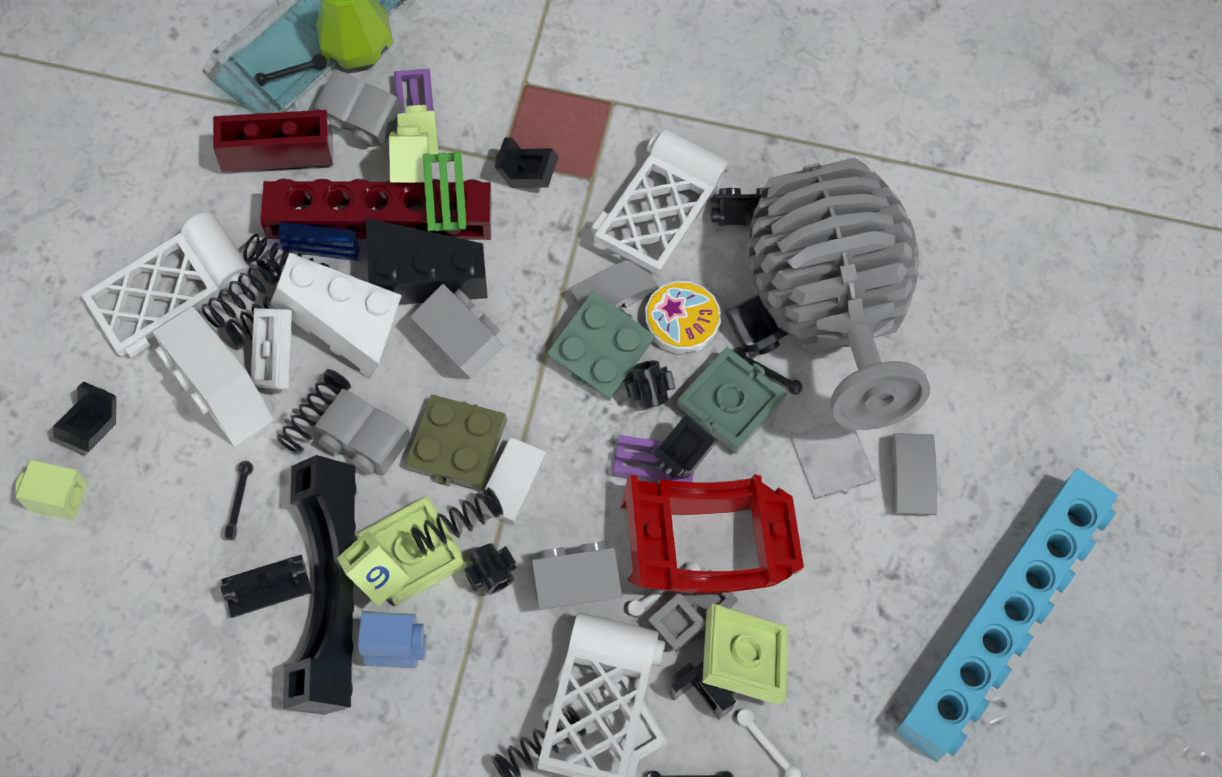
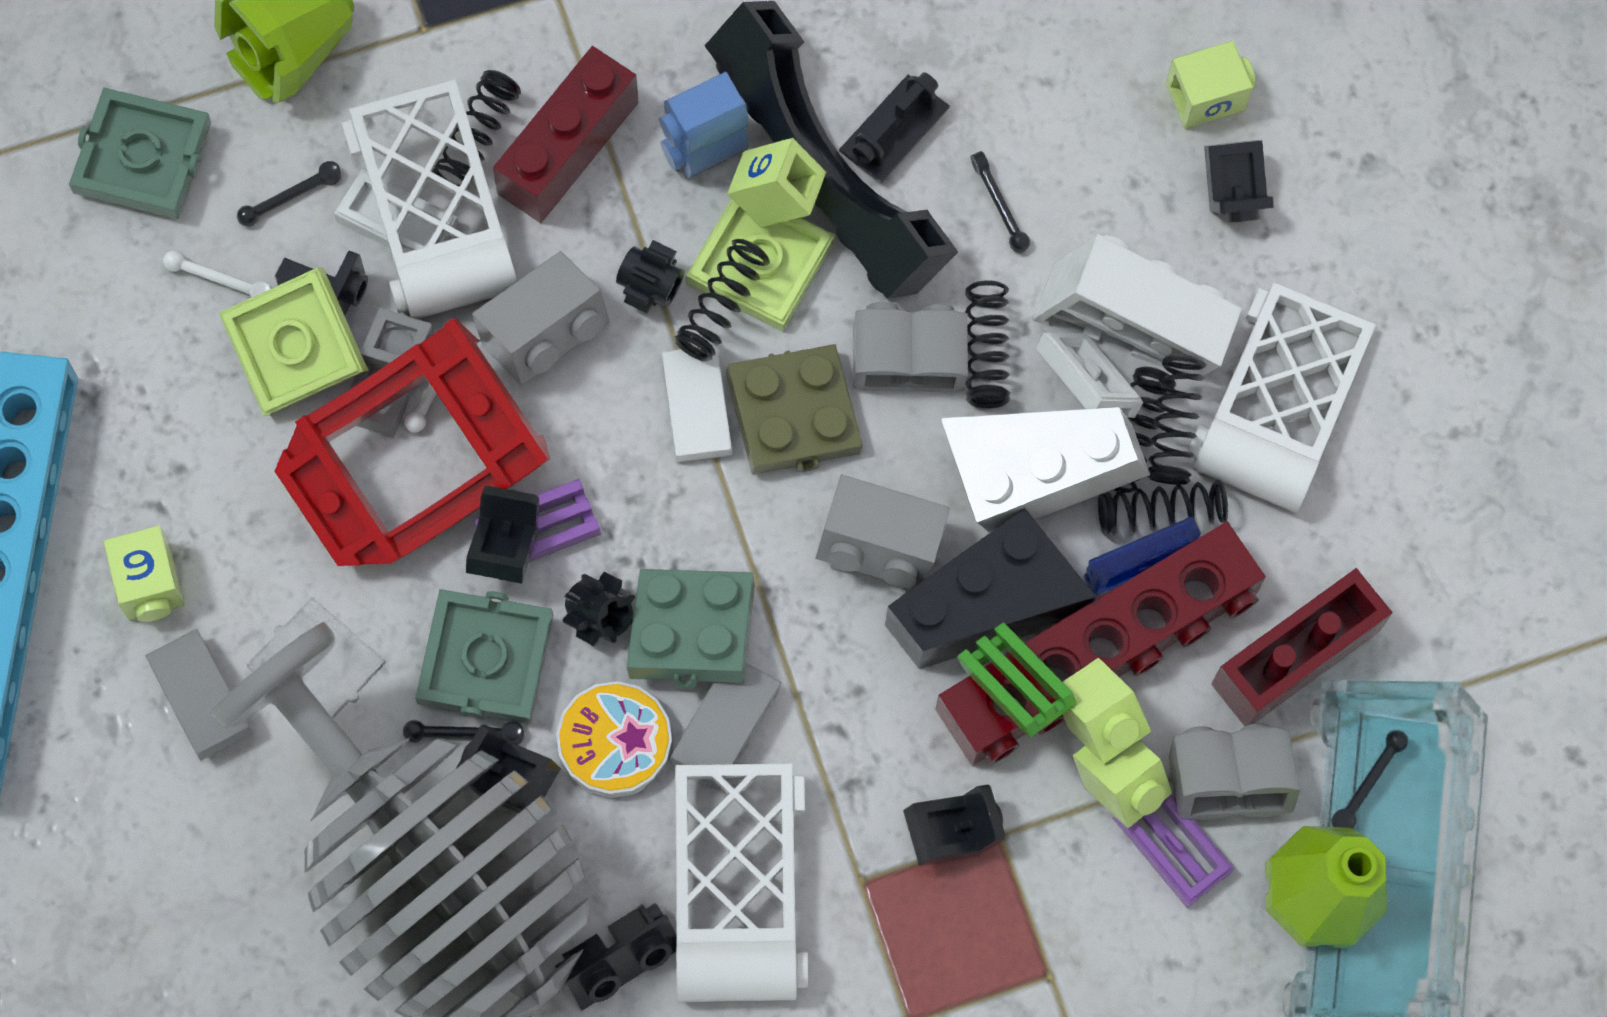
camera: 150 degrees right, 5 degrees up
none -> yellowish green brick [103,525,184,622]
none -> dark red brick [493,45,638,223]

